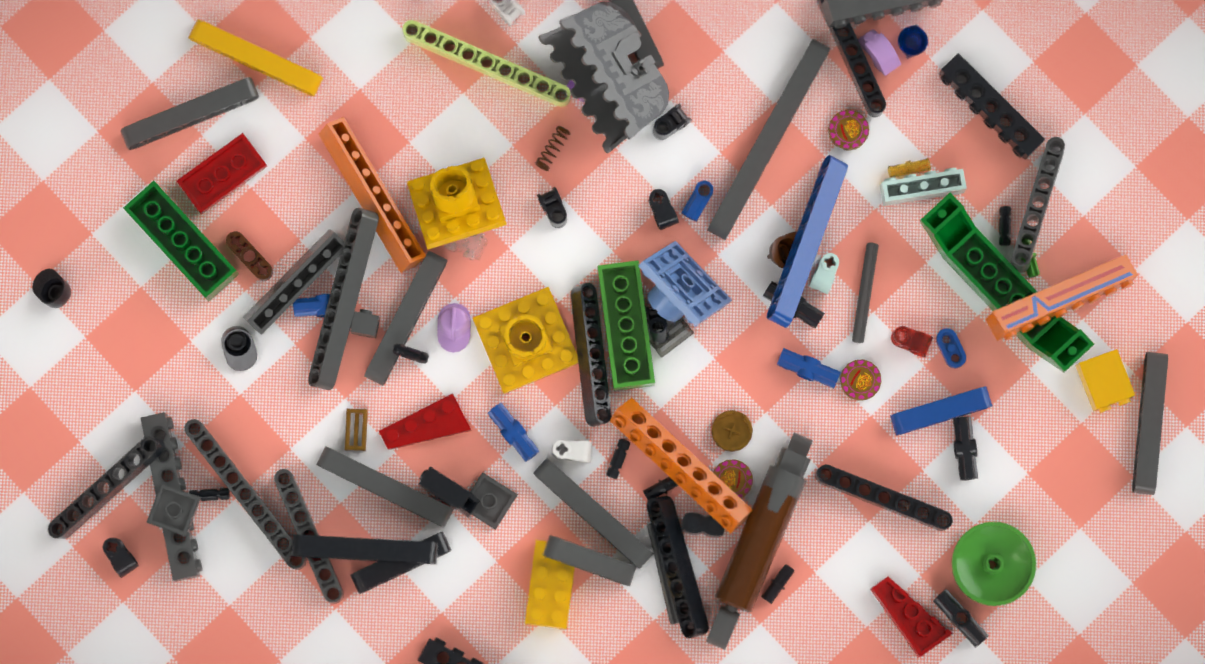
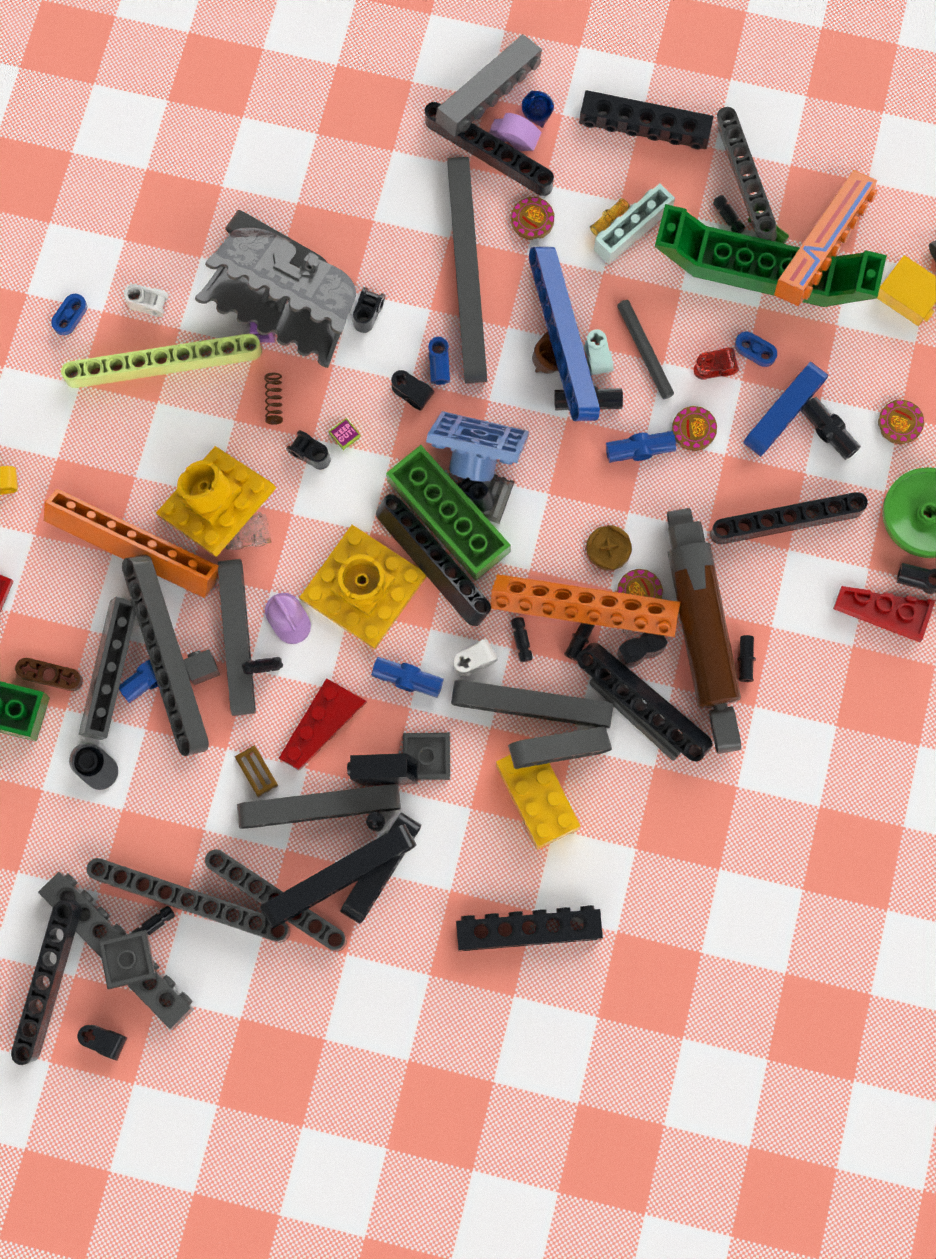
camera: 30 degrees left, 5 degrees down
none -> tile [329,418,361,450]
none -> black axle [366,811,385,832]
none -> pearl gold tile [878,400,925,445]

